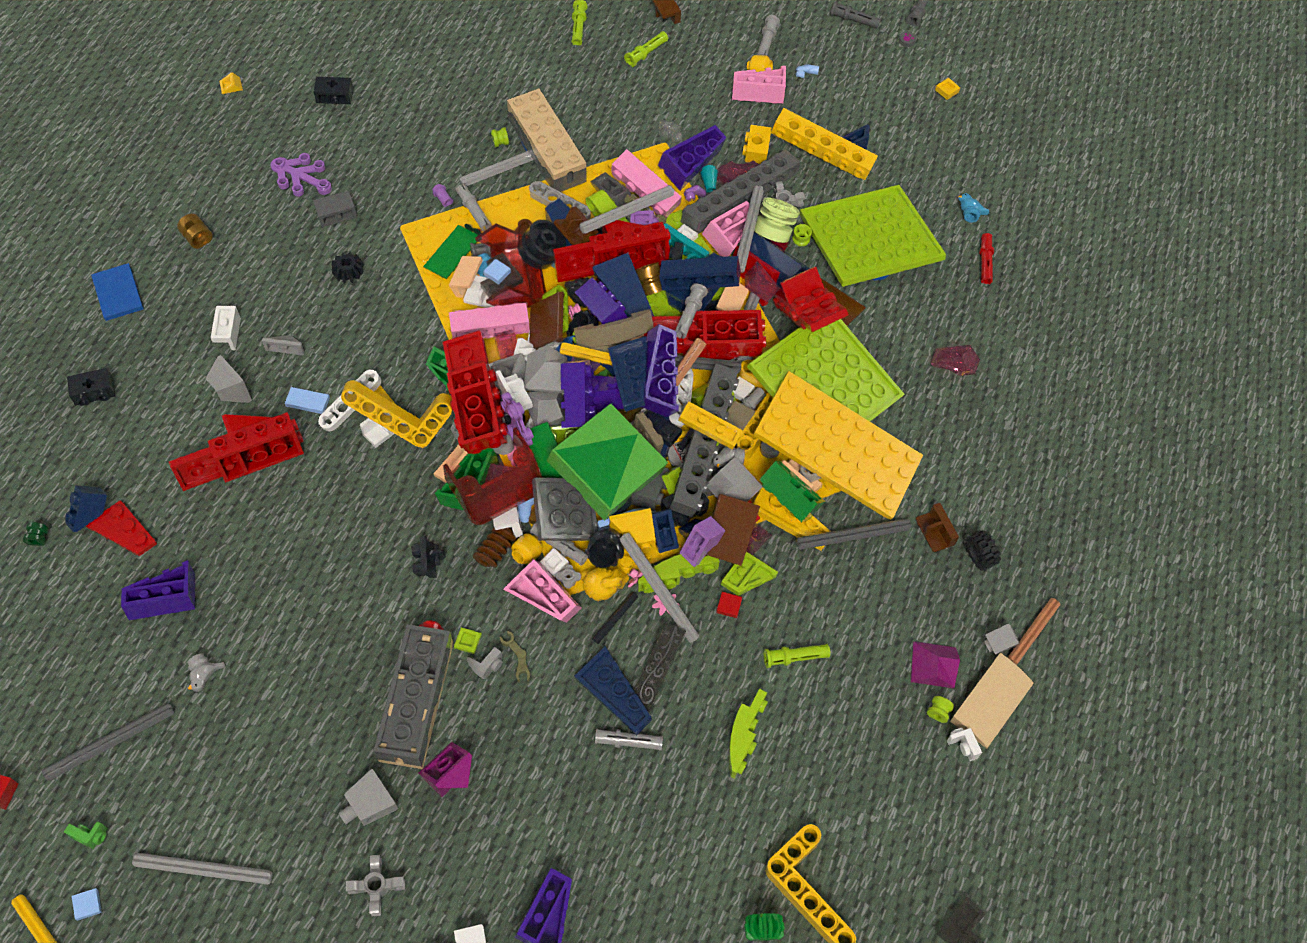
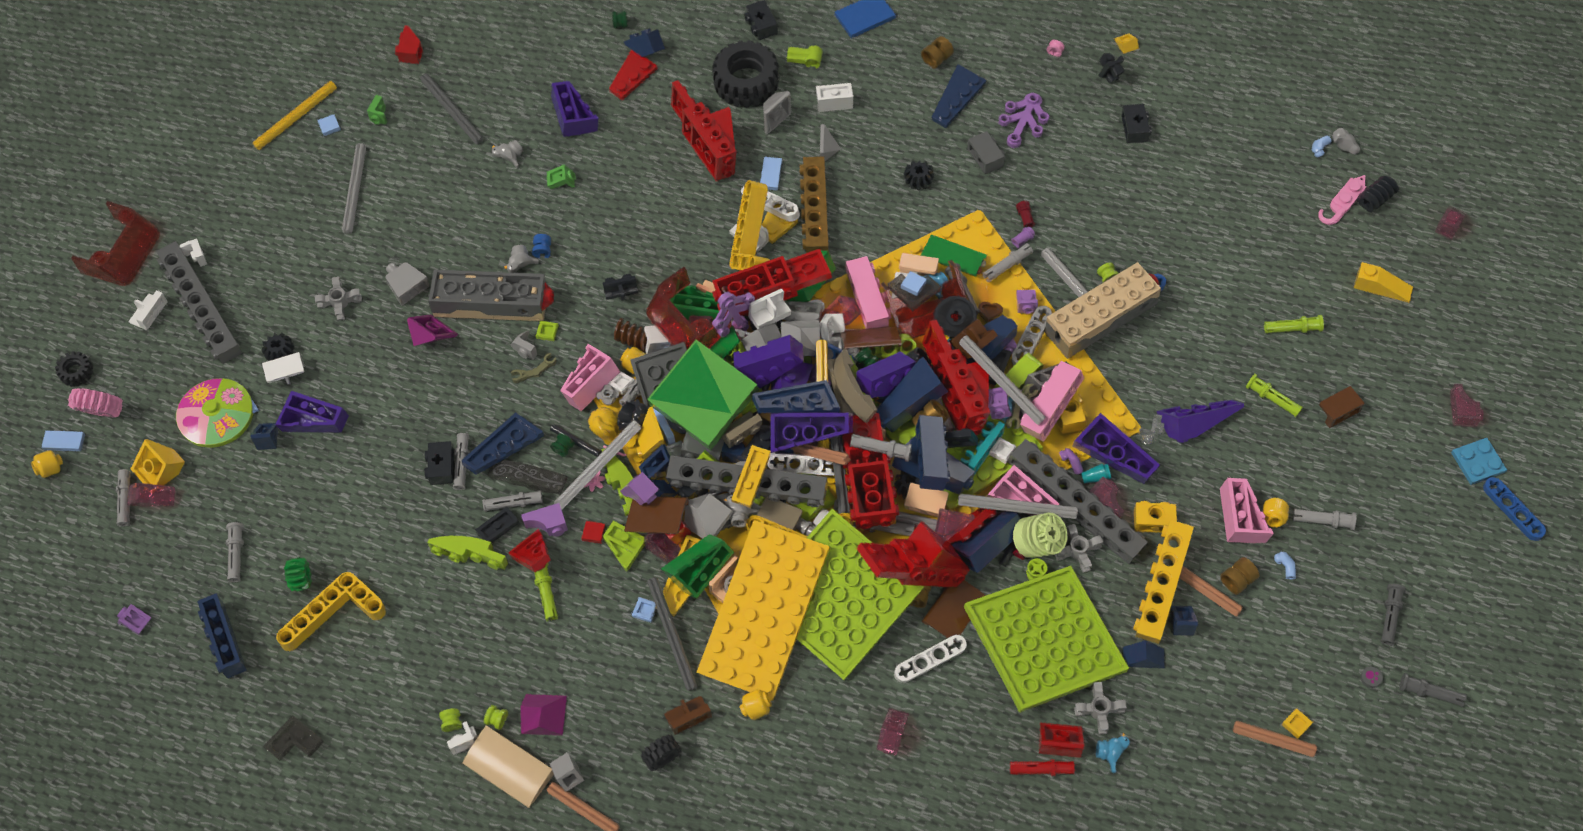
camera: 90 degrees right, 0 degrees up
none -> black brick [424,441,454,485]
none -> lime wheel [439,708,462,732]
none -> black plate [475,507,519,543]
none -> light grey pin [483,490,543,512]
none -> light grey animal [504,245,539,273]
none -> red wing [508,529,551,572]
none -> medium lavender arch [521,503,568,537]
none -> blue wheel [532,234,551,258]
none -> bright green bracket [547,164,576,190]
none -> dark green wheel [550,433,575,457]
none -> light blue tile [632,597,656,623]
none -> black tyre [712,40,779,108]
none -> yellow head [740,689,772,720]
none -> lime piece [787,46,823,68]
none -> pearl gold brick [800,156,828,253]
none -> dark green wheel [855,347,879,368]
none -> white beam [894,635,966,683]
none -> dark blue wing [932,64,986,128]
none -> dark red pin [1016,201,1035,228]
none -> medium lavender bracket [1016,290,1038,314]
none -> red slope [1039,722,1084,758]
none -> bright pink bush [1047,40,1064,57]
none -> light grey pin [1074,682,1126,734]
none -> black hips [1098,53,1125,84]
none -> dark blue slope [1122,640,1165,669]
none -> dark purple wedge [1157,400,1244,442]
none -> nougat axle [1179,566,1243,616]
none -> pearl gold wheel [1220,557,1259,595]
none -> nougat axle [1233,721,1317,757]

